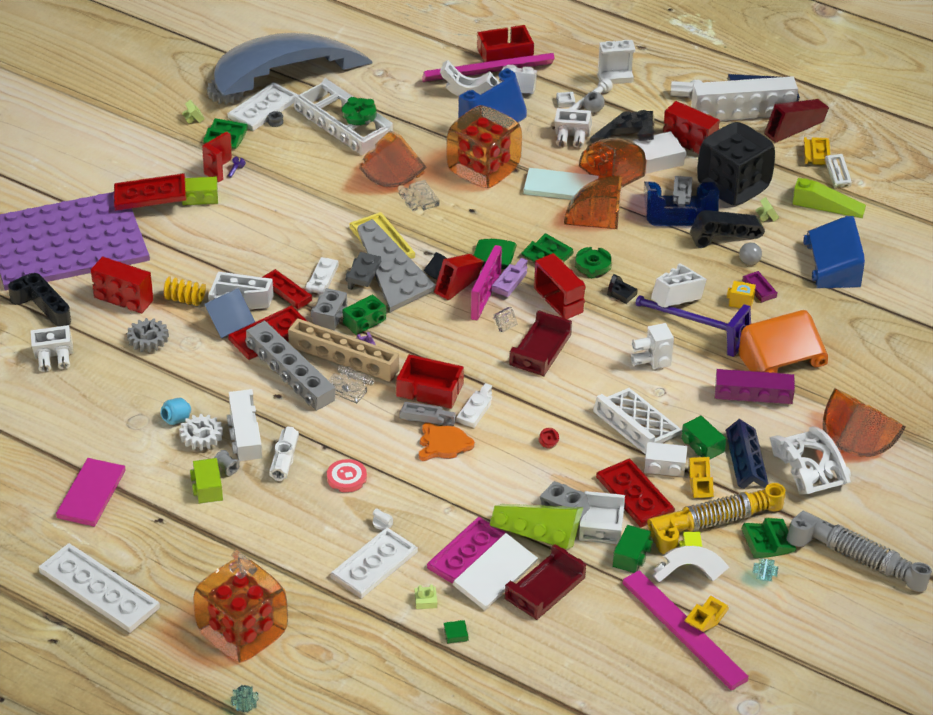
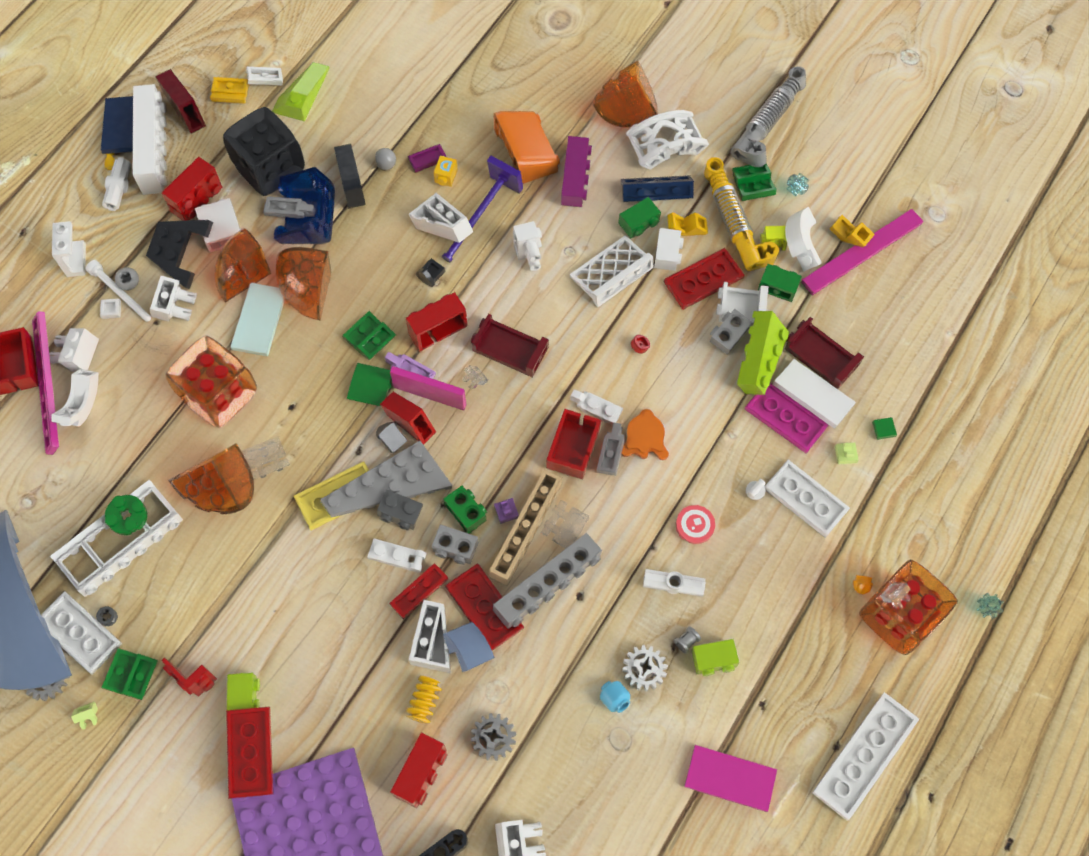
camera: 90 degrees left, 25 degrees up
white wedge [227,389,262,461] -> none
dark purple hand [228,156,246,178] -> none
blue windscreen [458,68,527,142] -> none
green plate [575,247,612,278] -> none
yellowish green tile [756,197,779,222] -> none
blue windscreen [803,216,865,288] -> none

